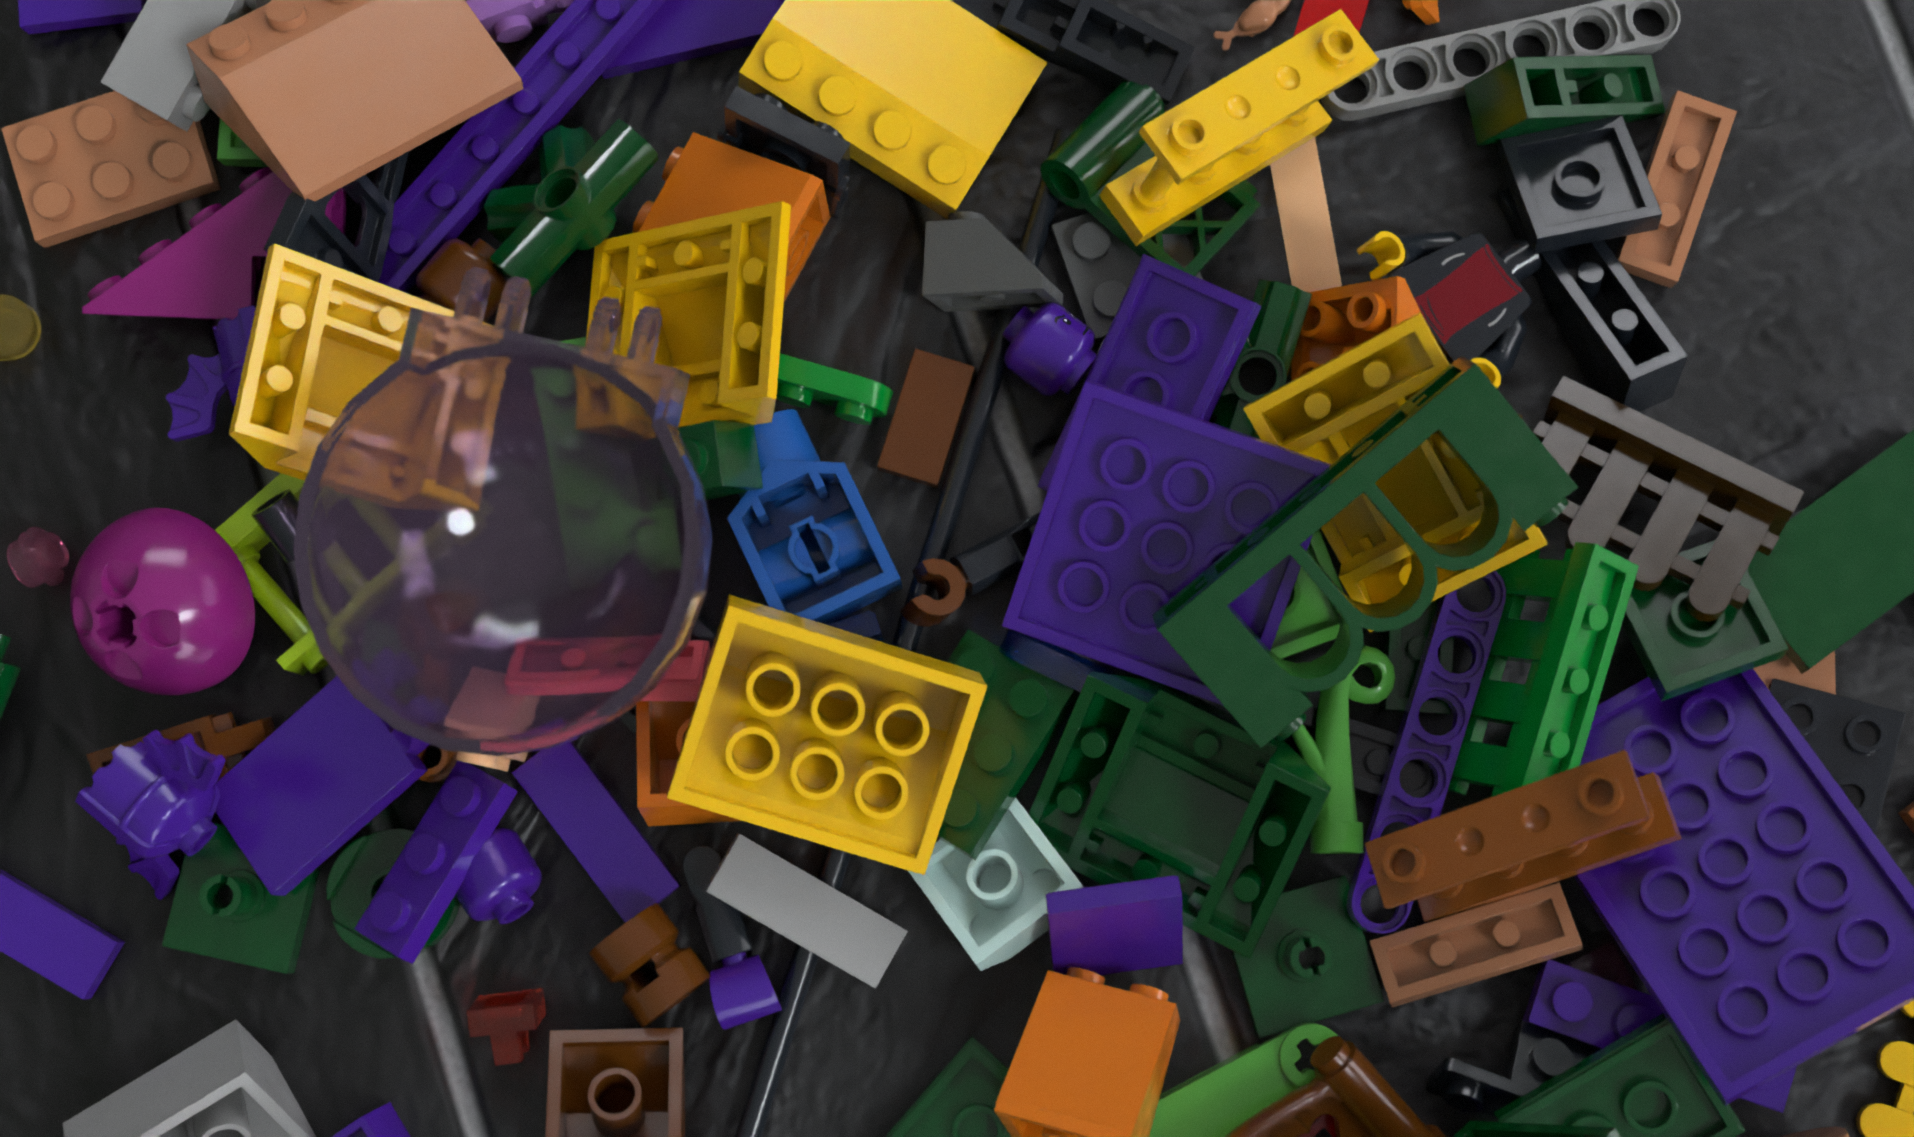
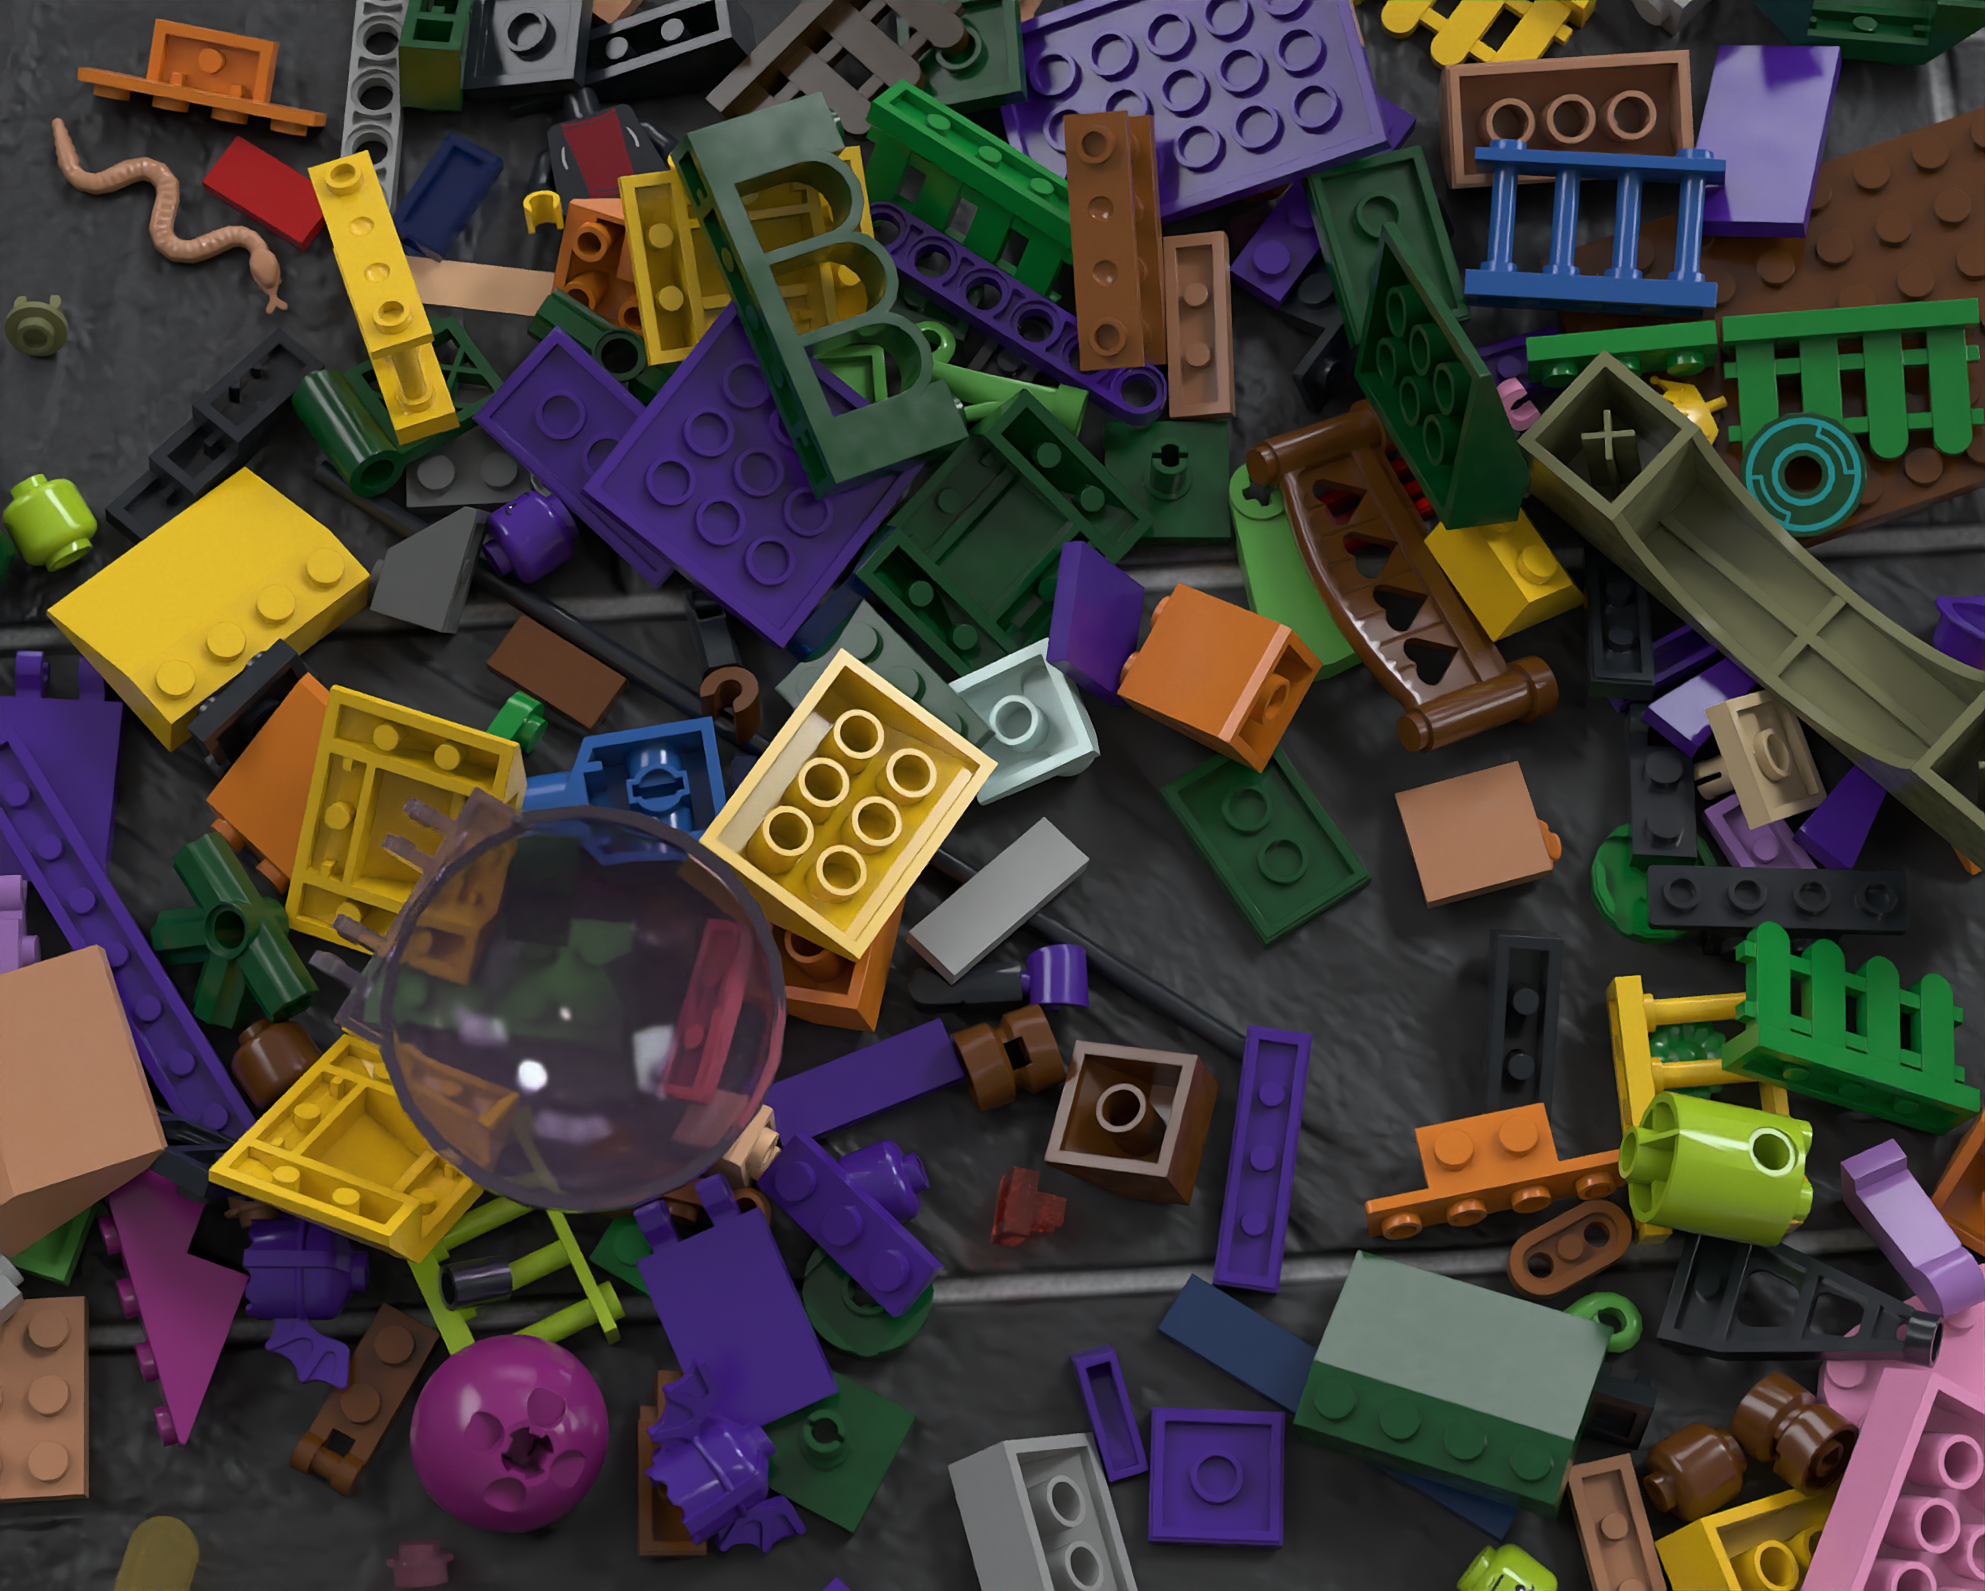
camera: 80 degrees left, 10 degrees down
none -> reddish brown plate [289,1302,443,1498]
none -> clear blue tile [392,131,504,263]

